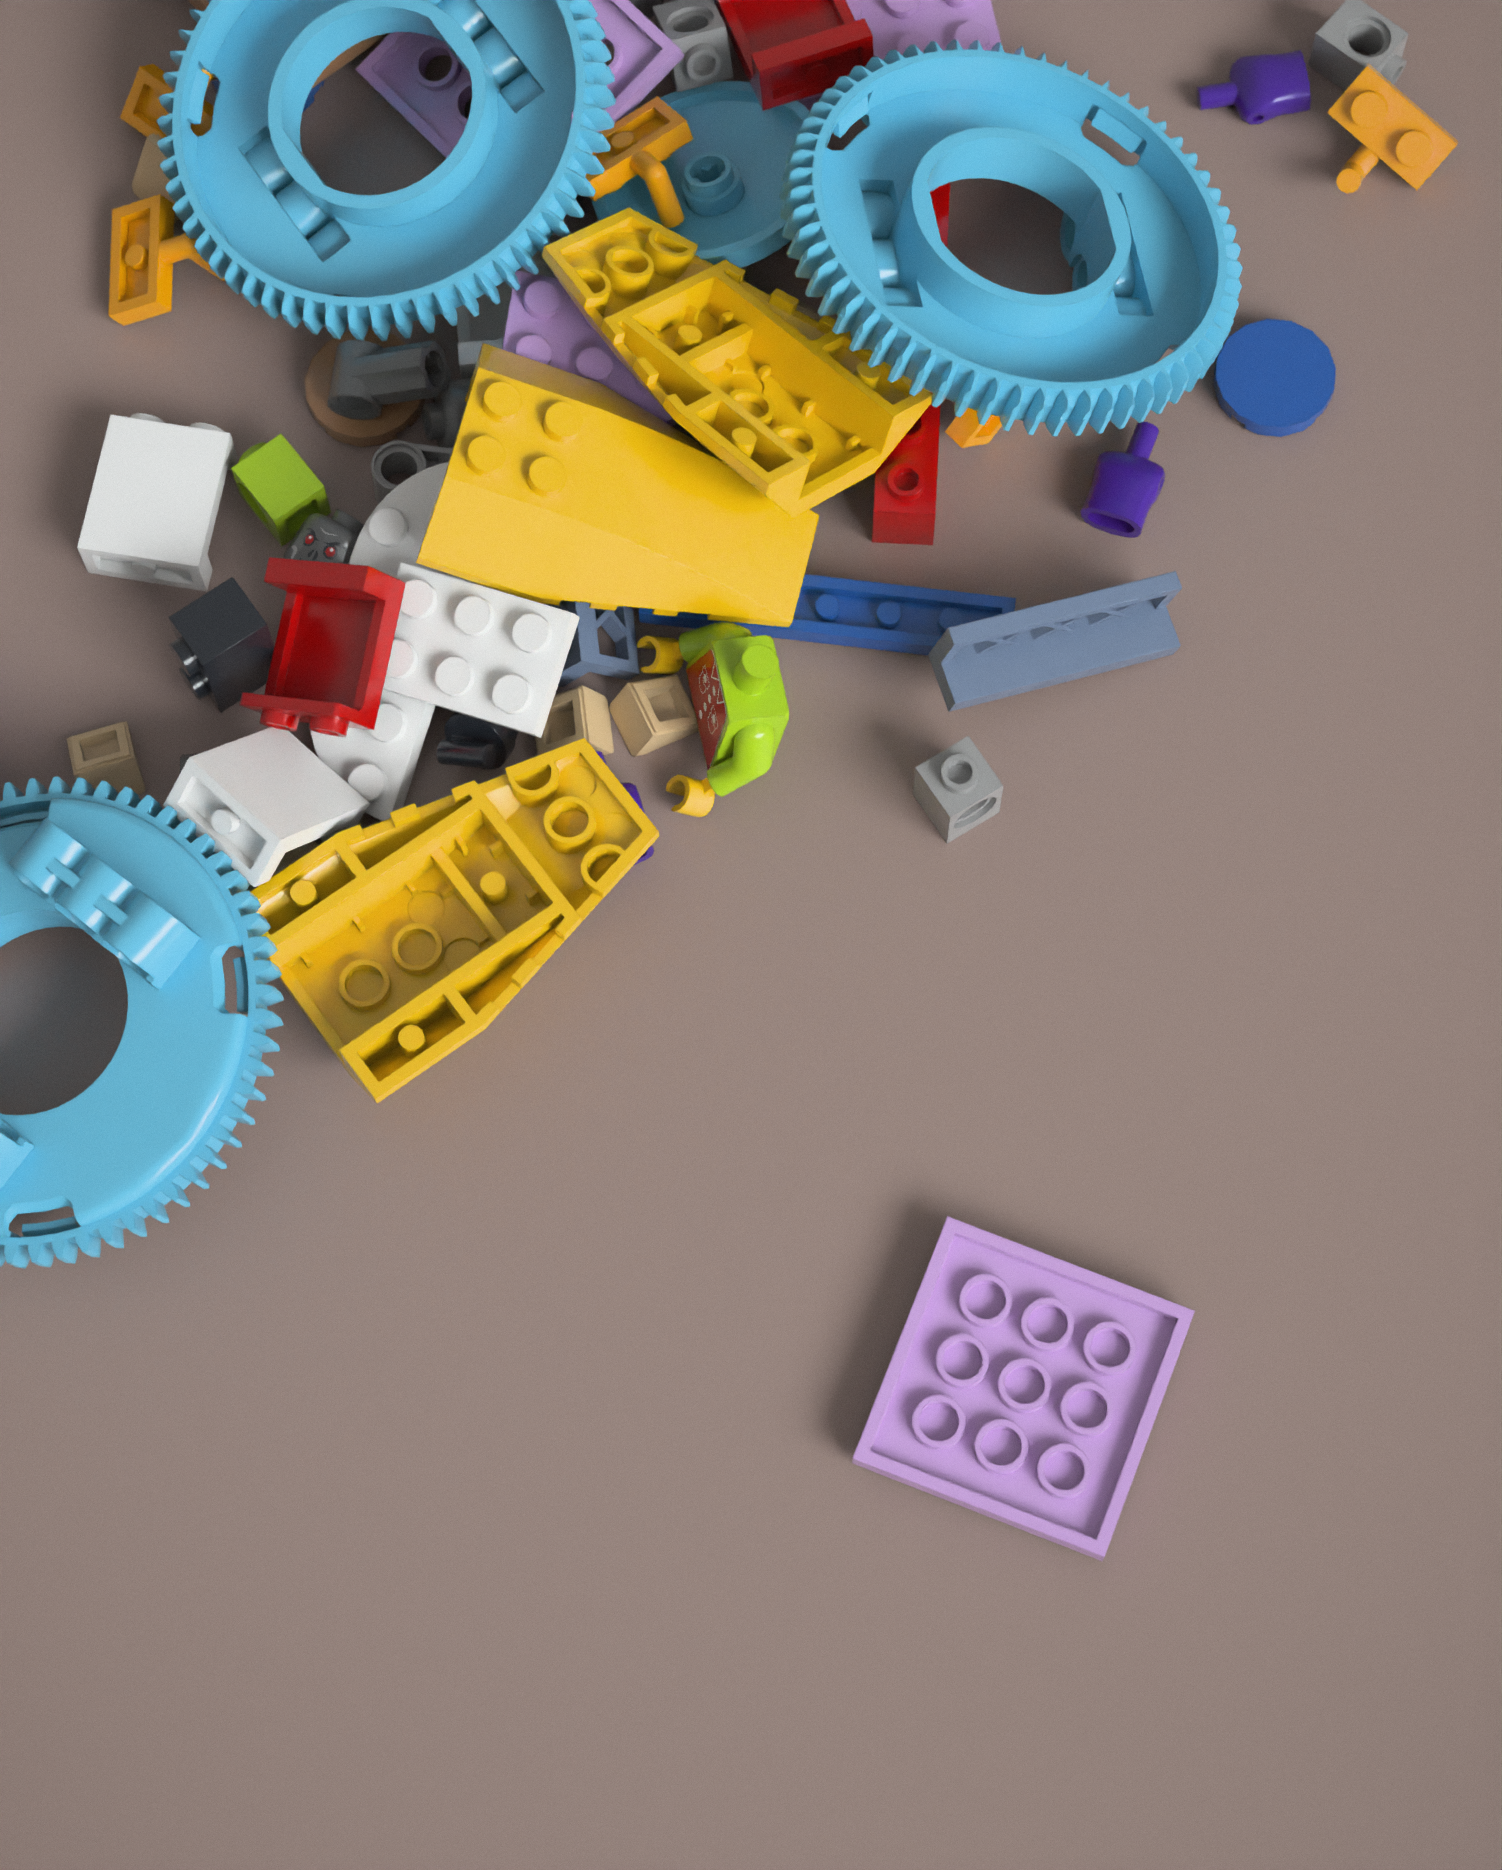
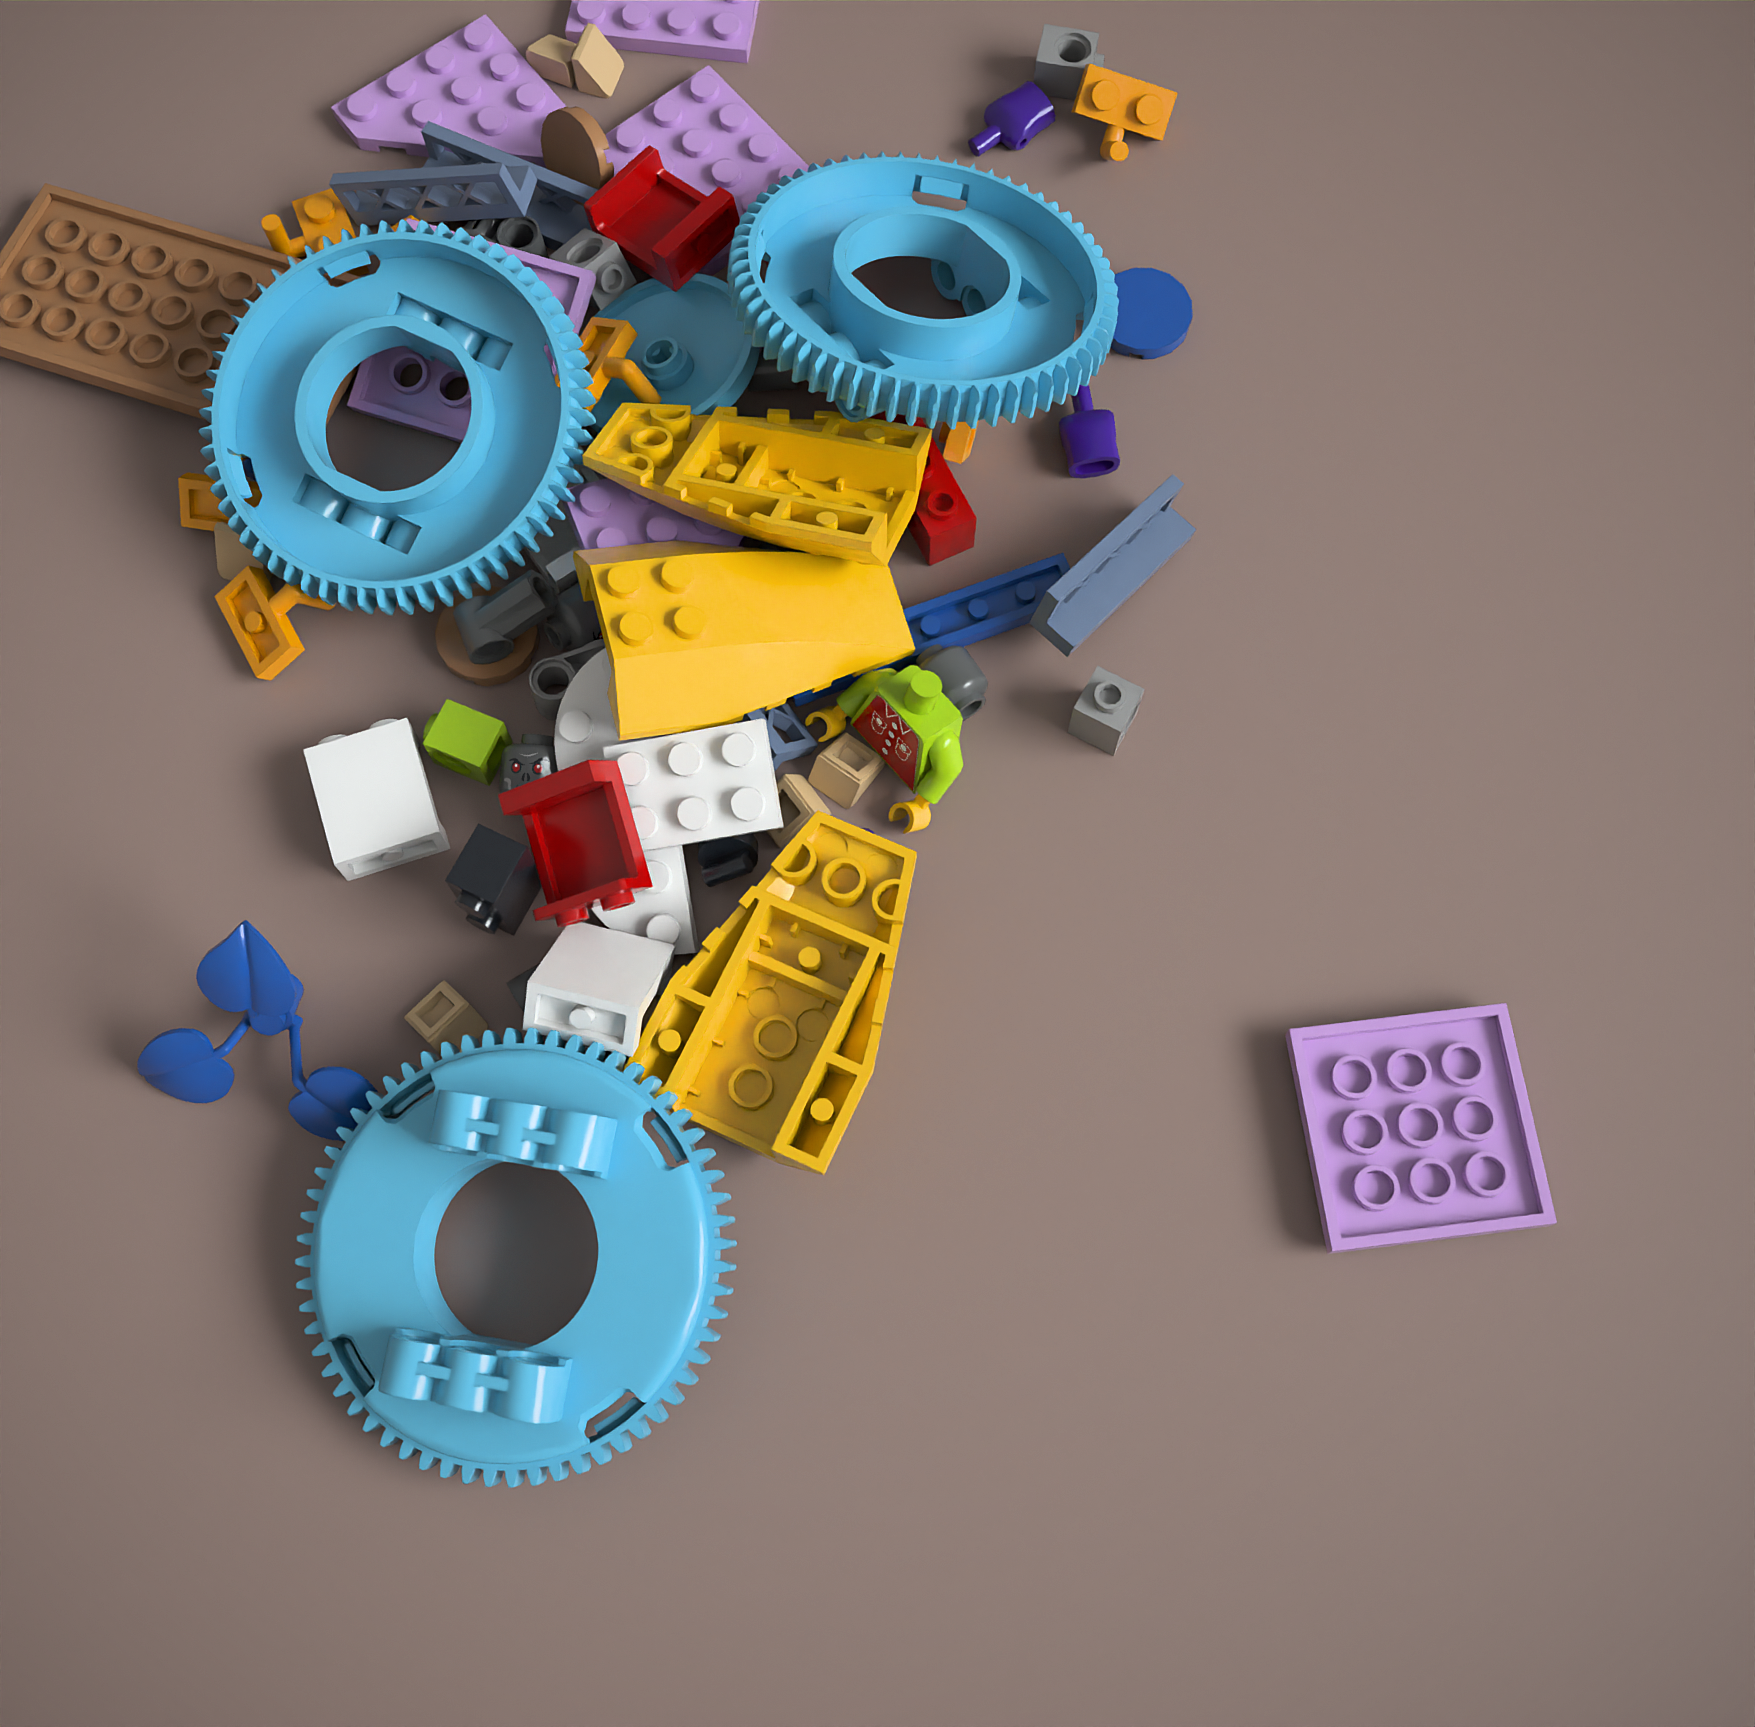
camera: 30 degrees left, 0 degrees up
none -> dark grey head [915,644,988,722]

